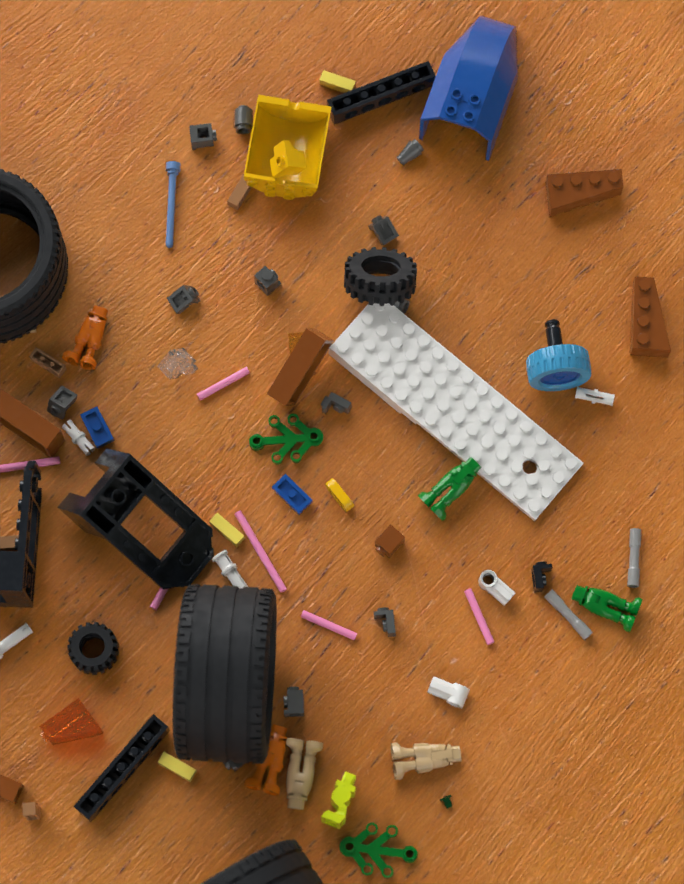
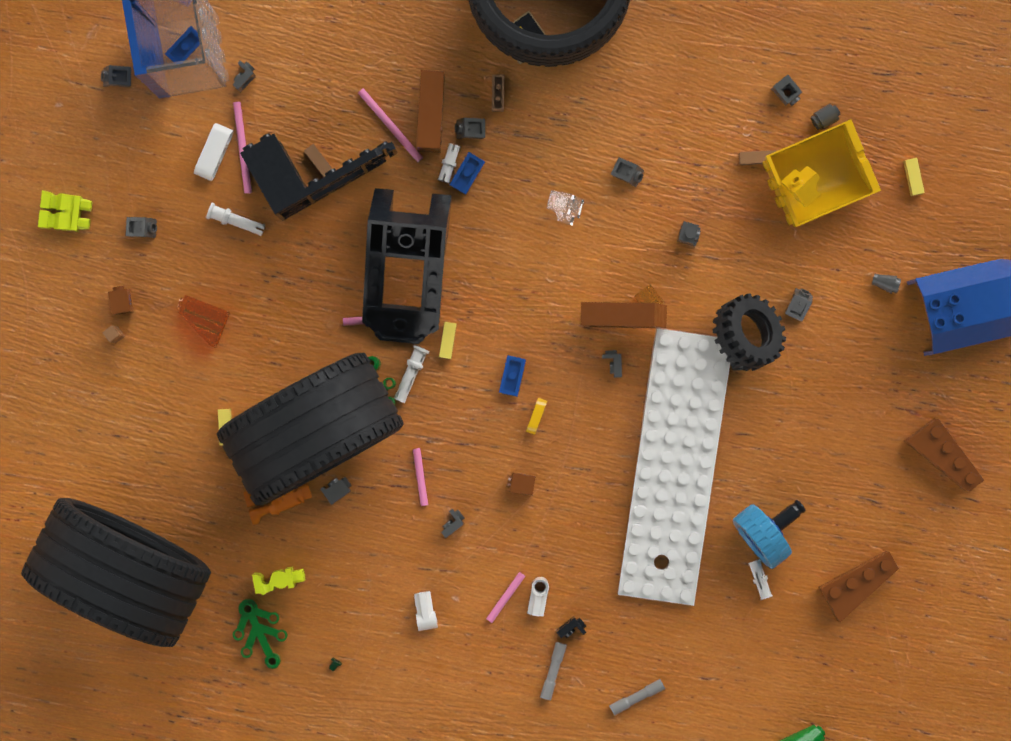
camera: 55 degrees right, 15 degrees up
orange piece [62,305,108,370] -> none
black tyre [67,622,119,675] -> none
black brick [73,714,170,822] -> none
medium blue piece [166,161,181,248] -> none
bright pink bar [197,367,250,401] -> none
bright pink axle [234,510,287,593] -> none
green plant [249,413,324,465] -> none
tan piece [286,738,323,810] -> none
black brick [327,61,436,125] -> none
tan piece [391,742,461,780] -> none
green piece [418,457,482,521] -> none
green piece [571,585,643,632] -> none

